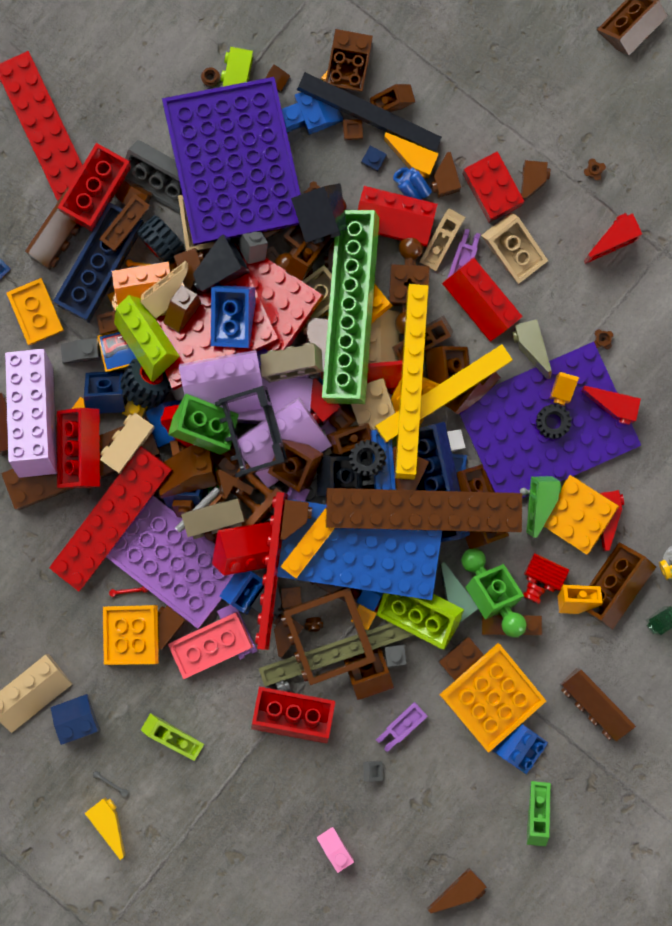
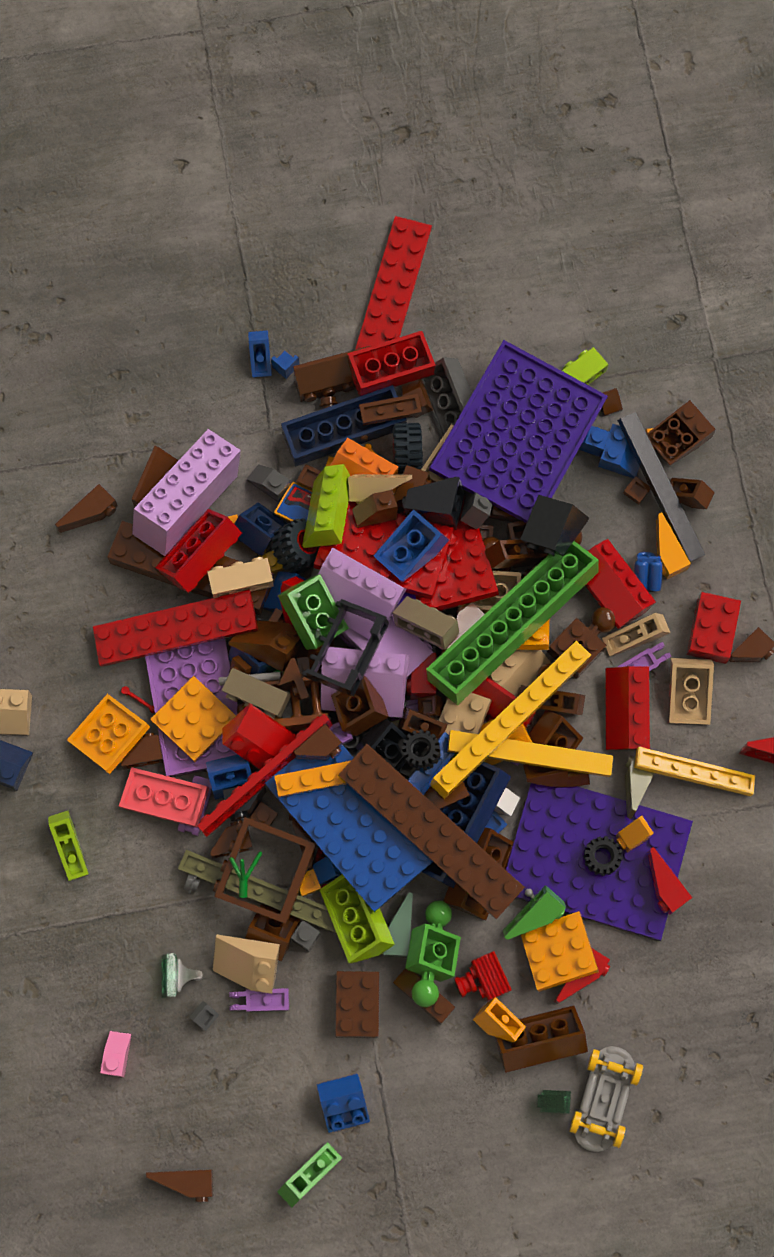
camera: 40 degrees right, 10 degrees down
light orange plate [6,278,64,346] -> none
reddish brown plate [201,67,220,87] -> none
red slope [251,686,335,744] -> none
reddish brown plate [304,617,323,632] -> none
dark blue plate [361,145,387,172] -> none
reddish brown slope [431,152,461,198] -> none
light orange plate [439,643,546,753] -> none
reddish brown slope [560,668,636,741] -> none
reddish brown plate [594,329,613,350] -> none
none -> light orange plate [150,676,236,762]
none -> clear green piece [162,953,202,998]
none -> tan slope [213,935,280,994]
none -> green plant [230,852,262,898]
none -> blue panel [271,351,299,379]
none -> reddish brown plate [319,396,338,409]
none -> yellow tile [635,747,755,796]

